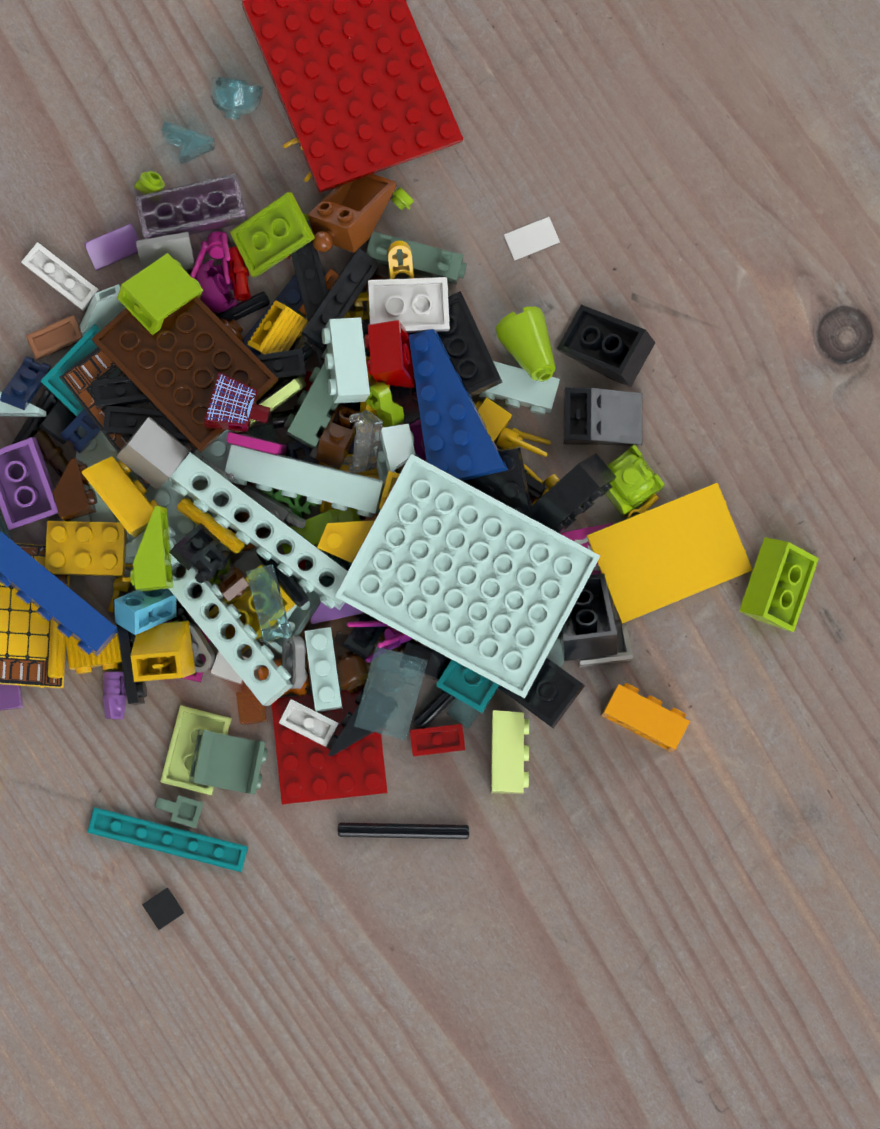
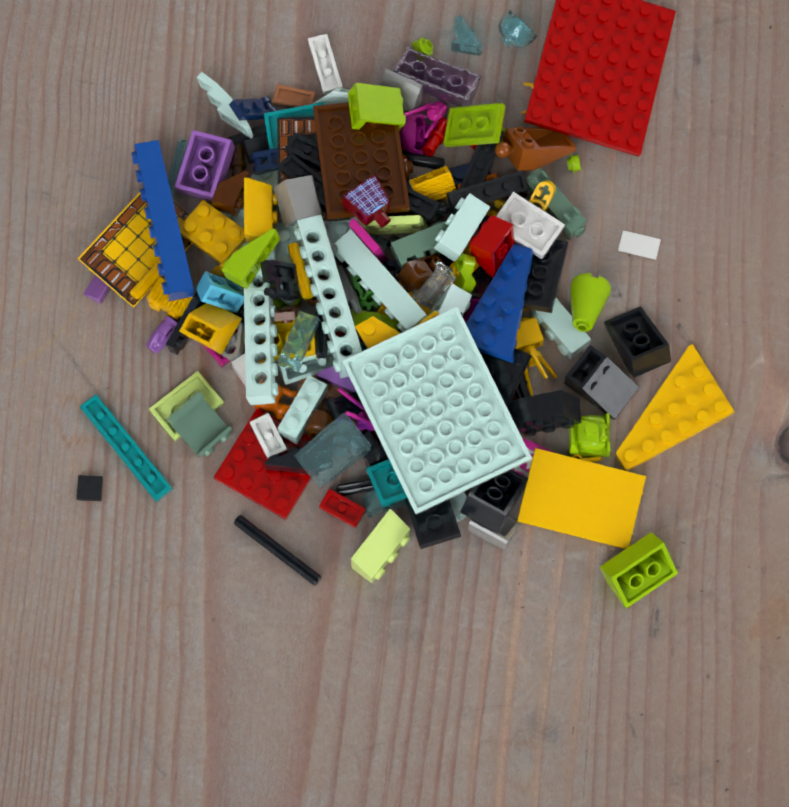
camera: 40 degrees right, 10 degrees down
medium lavender slope [84,223,139,271] -> none
sand green plate [155,795,204,828] -> none
clear orange brick [236,686,268,725] -> none
light grey plate [282,635,307,689] -> none
light orange brick [601,683,690,753] -> none
none -> yellow wing [615,344,735,471]

